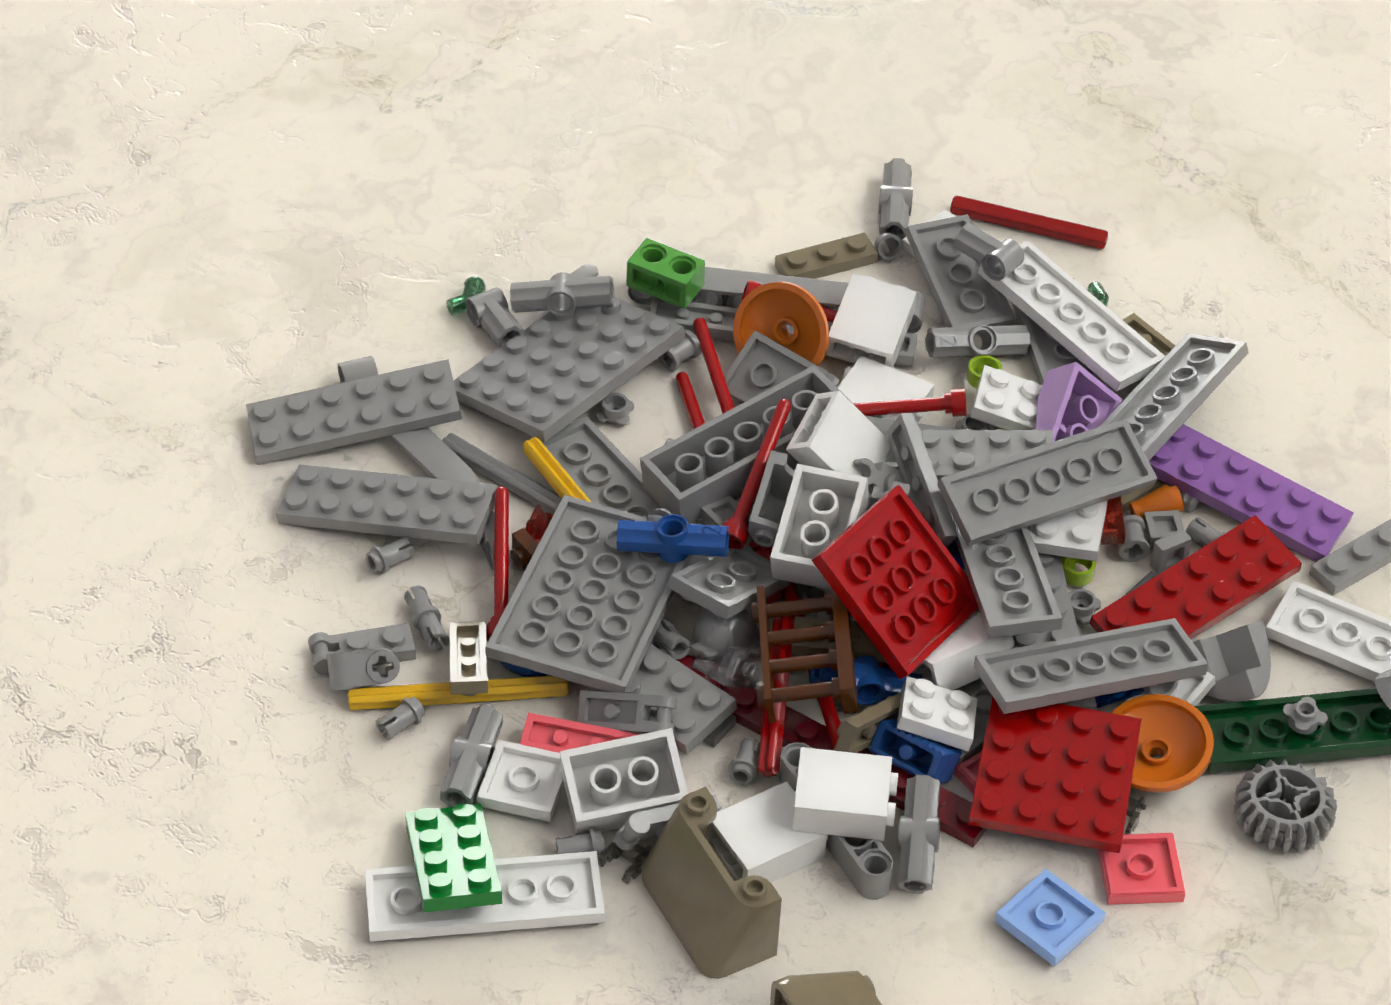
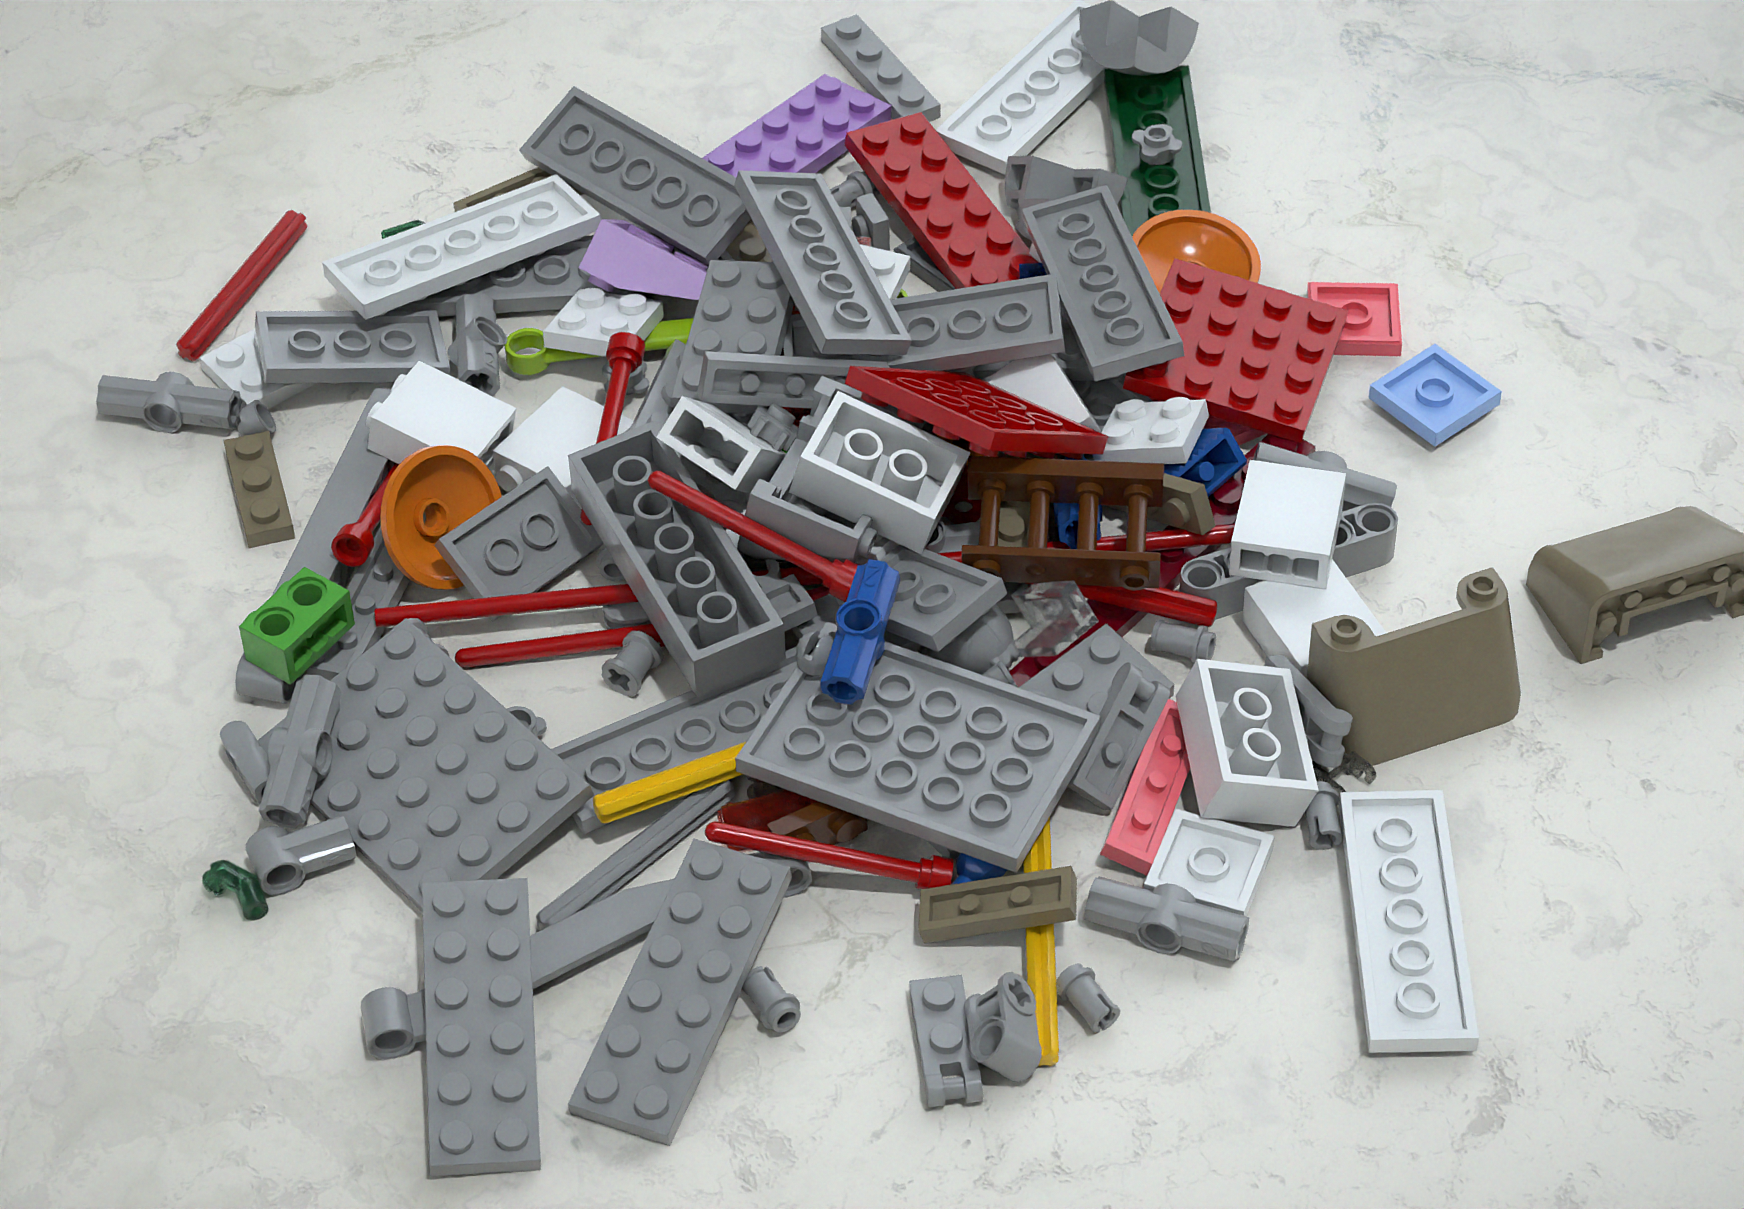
camera: 80 degrees left, 0 degrees up
light grey pin [404,585,449,651] -> none
plate [405,803,503,913] -> none
light grey piece [953,223,1024,281] -> none
light grey gear [1233,759,1337,854] -> none

